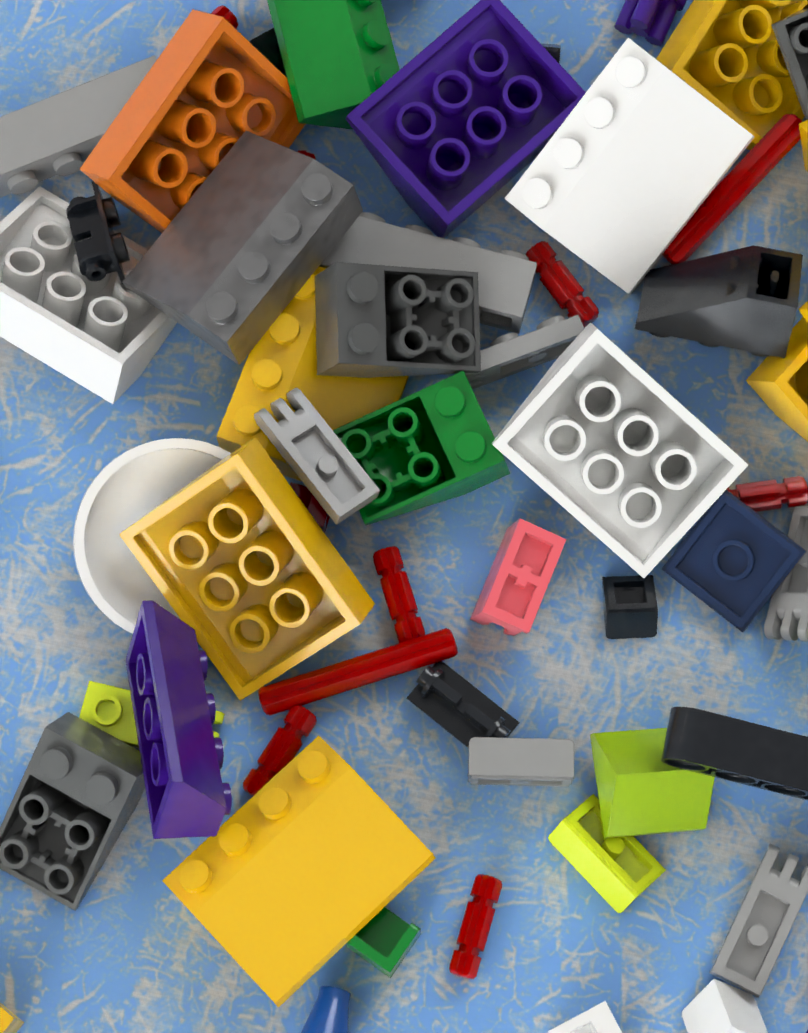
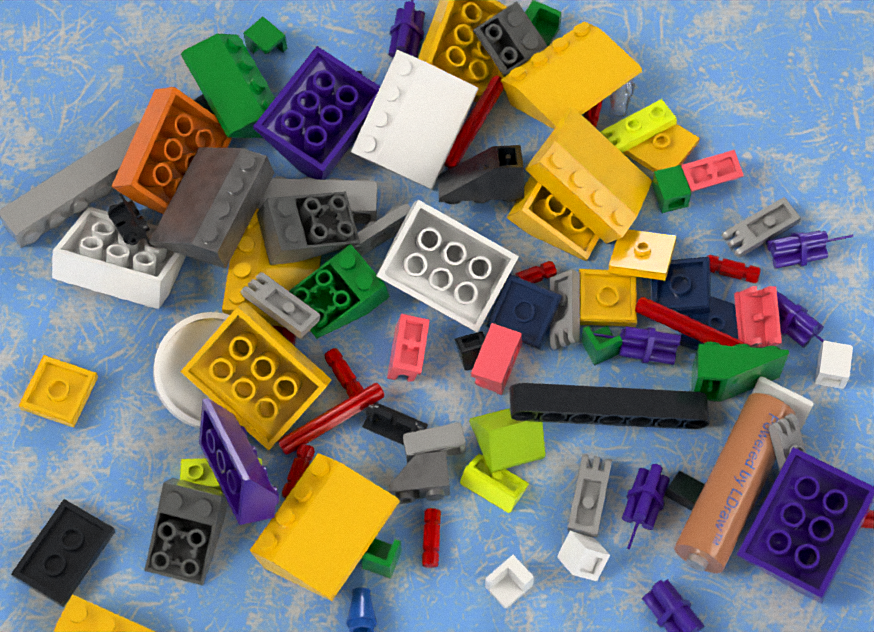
camera: 15 degrees left, 10 degrees down
red axle [525,241,599,328] -> none
none -> flat silver slope [389,451,450,504]
none -> coral hinge [471,323,522,395]

